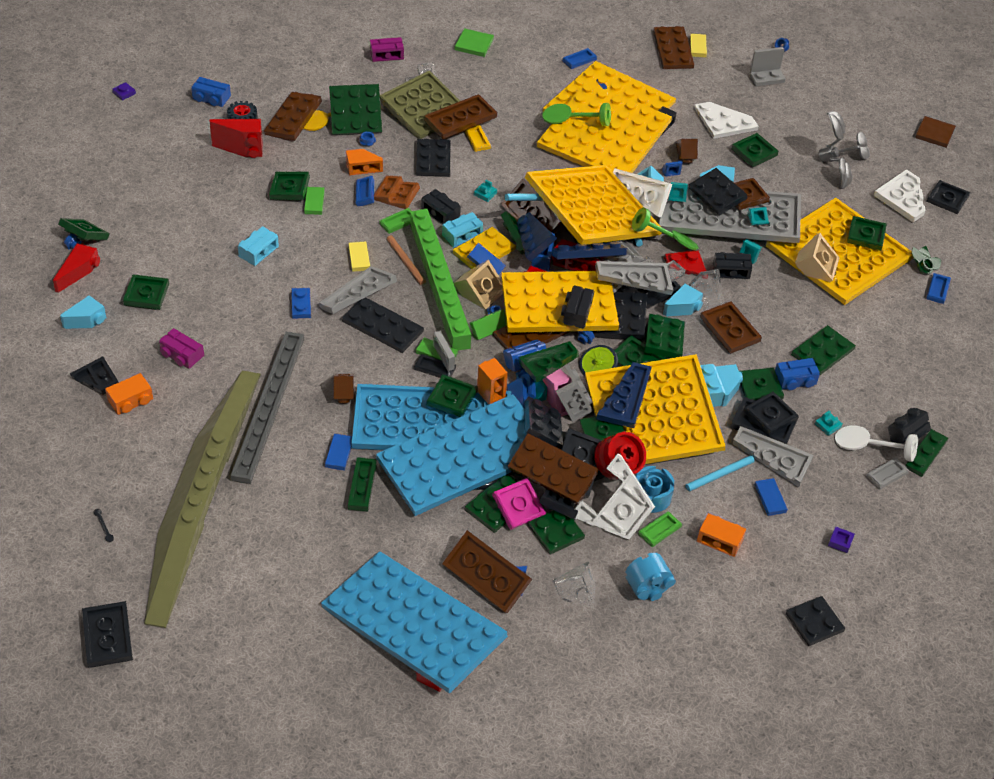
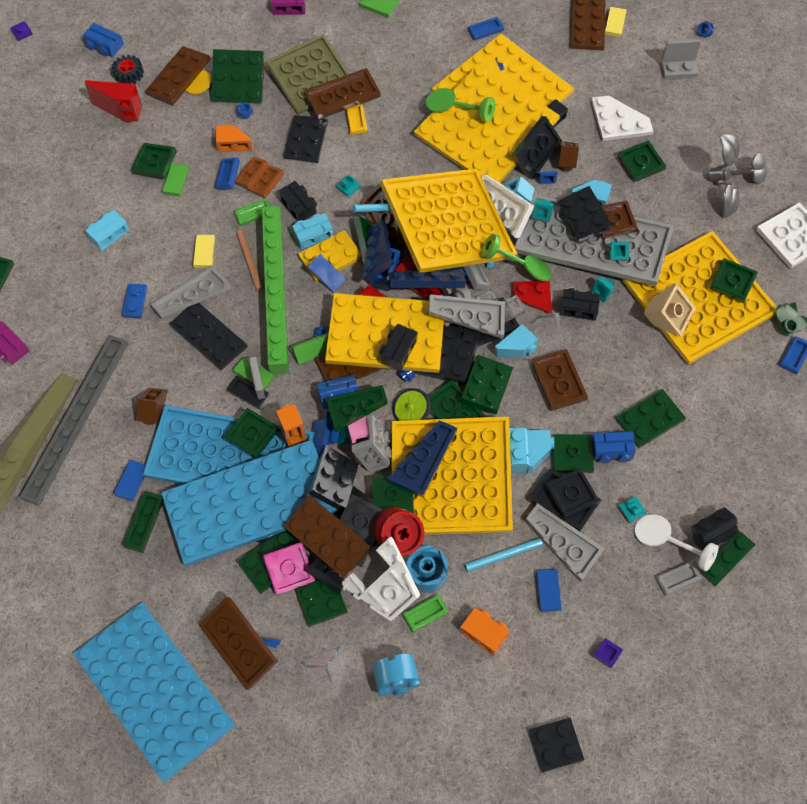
camera: 15 degrees right, 15 degrees up
tan slope [454,260,503,309] -> none
none -> black plate [512,116,562,180]

